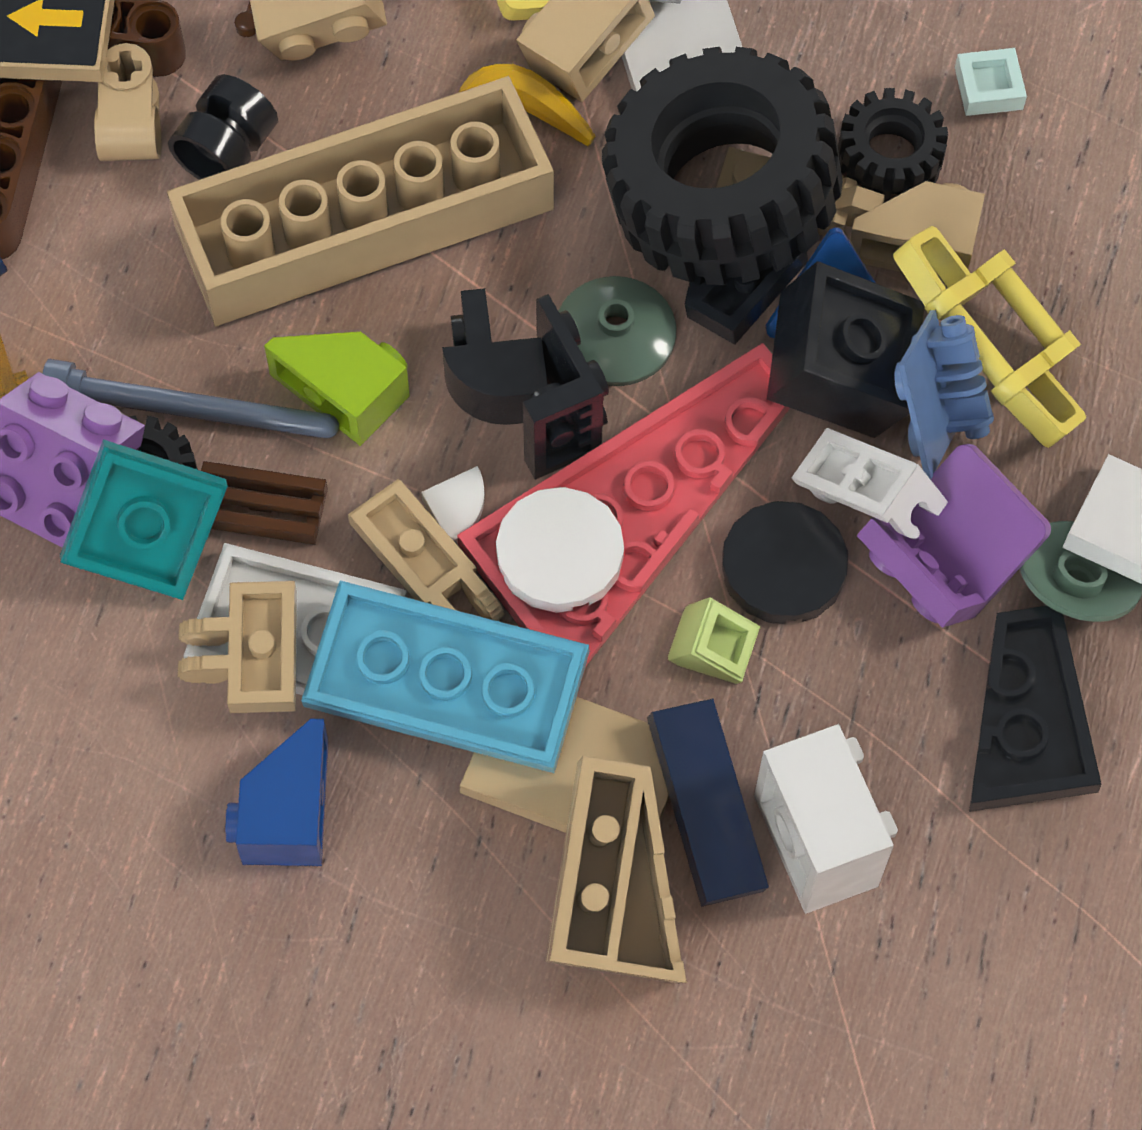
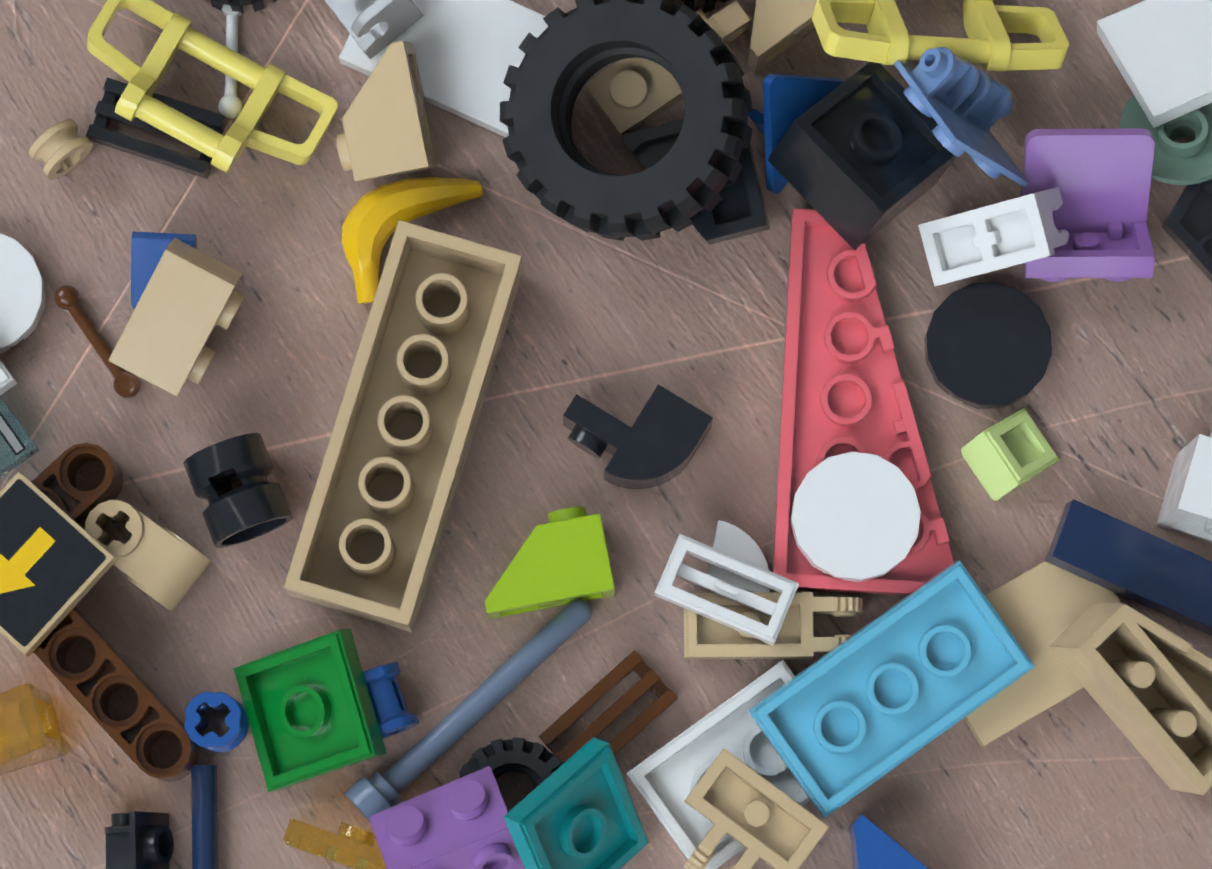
camera: 50 degrees left, 15 degrees up
black bracket [523,294,609,480] -> none
sand green dish [559,276,676,386] -> none
none -> blue bush [184,691,249,753]
none -> green tile [233,629,386,792]
none -> blue bush [363,662,420,739]
none -> white tile [654,534,799,645]

